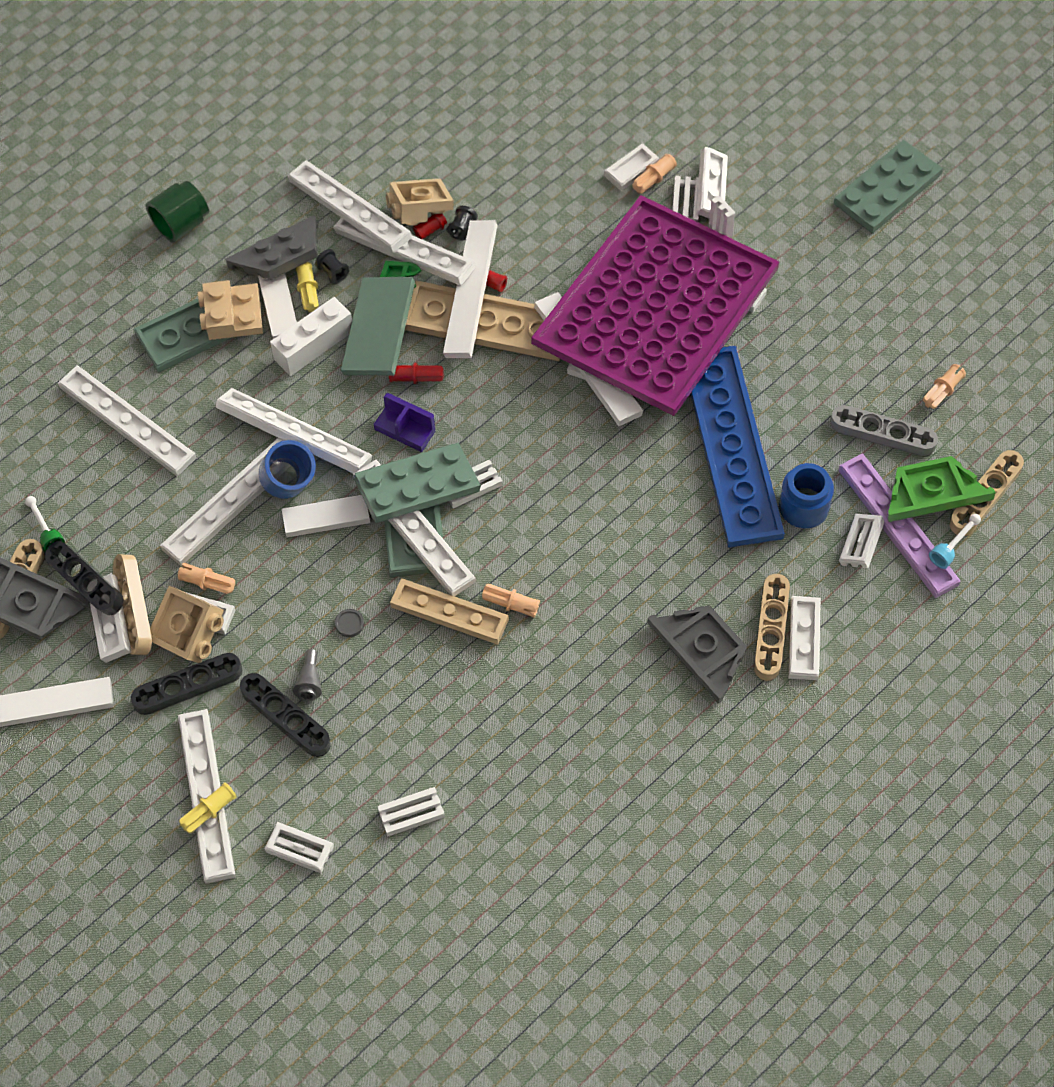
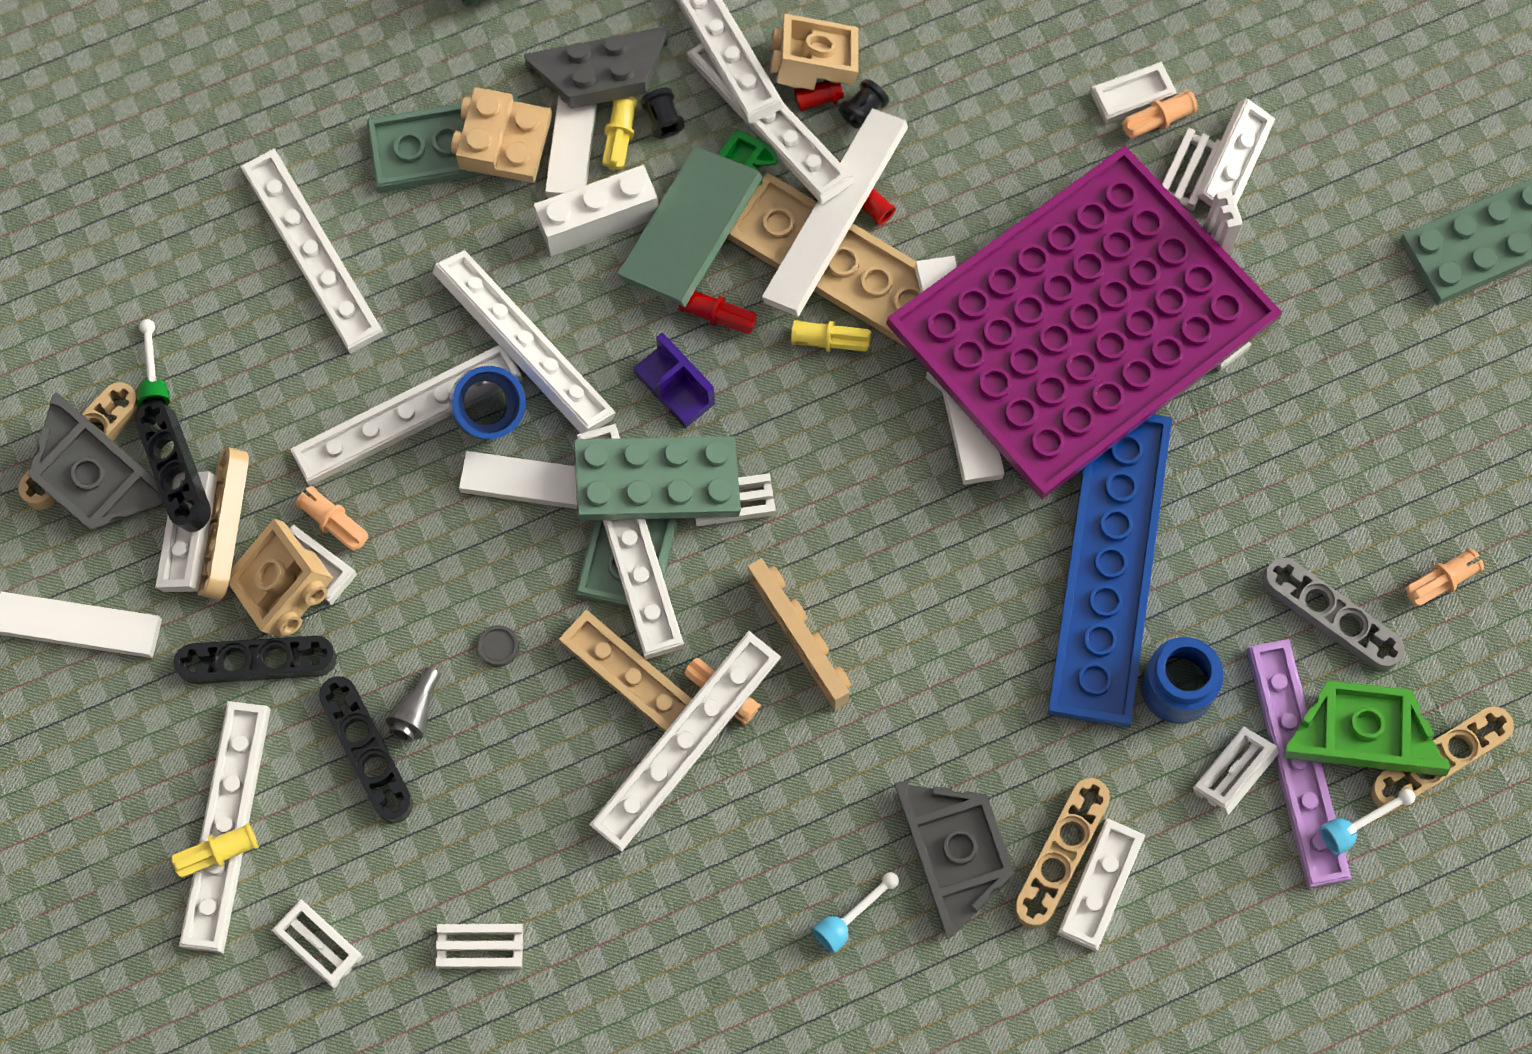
camera: 20 degrees right, 10 degrees up
none -> white tile [589,631,781,852]
none -> tan plate [748,558,852,711]
none -> light yellow axle [791,320,871,352]
none -> hinge [811,872,899,954]

